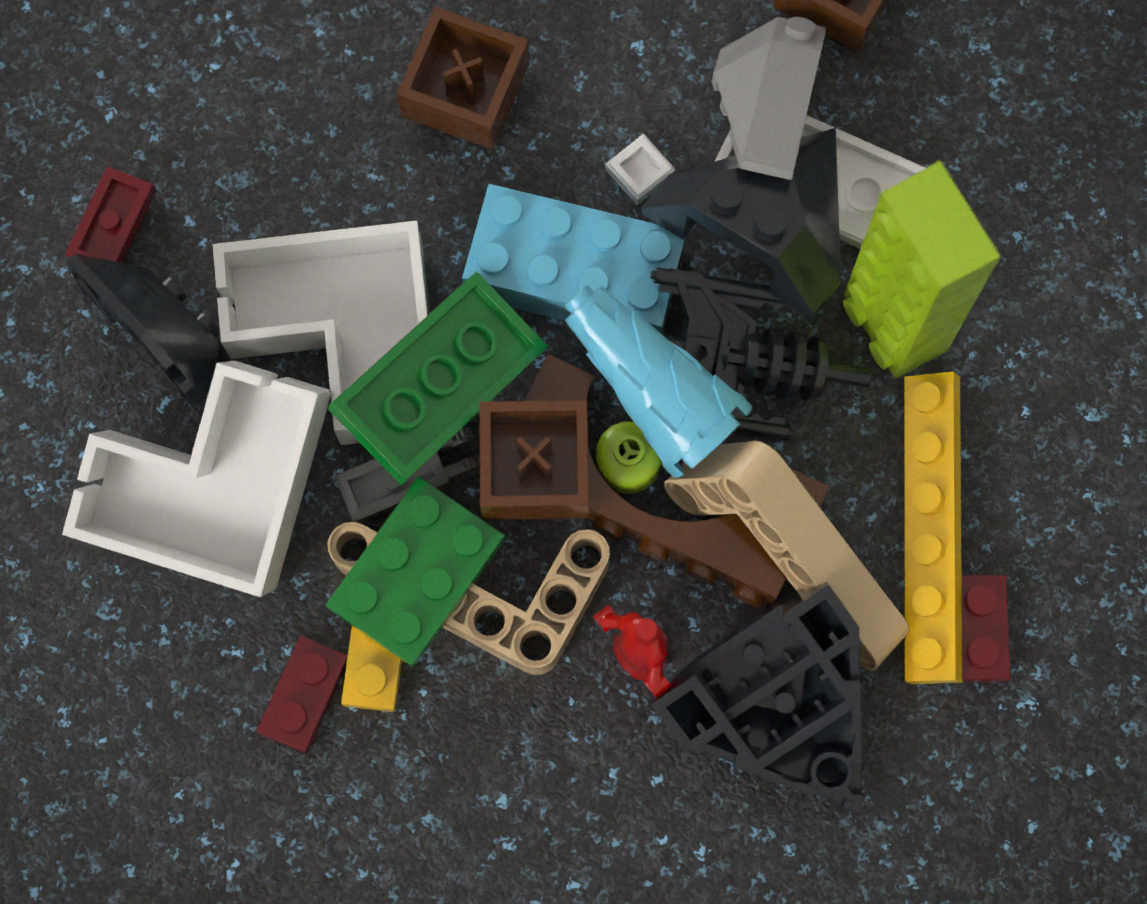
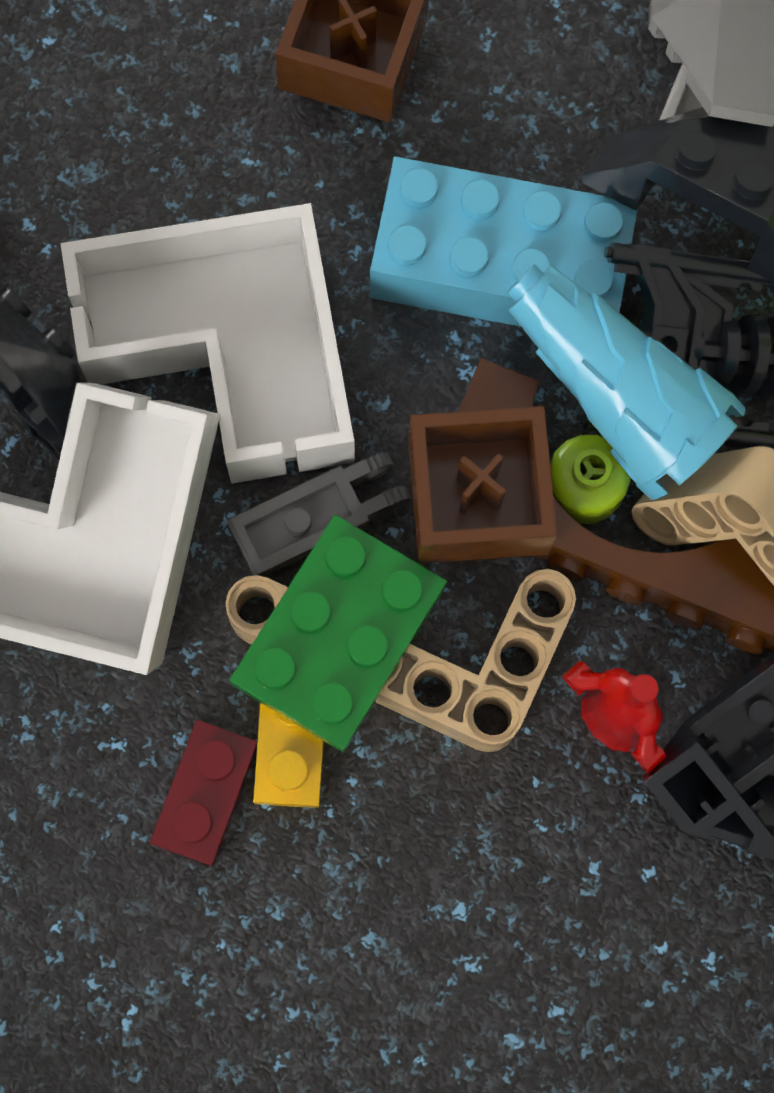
camera: 10 degrees left, 0 degrees up
green plate [327,271,548,485] -> none
white tile [605,134,676,206] -> none

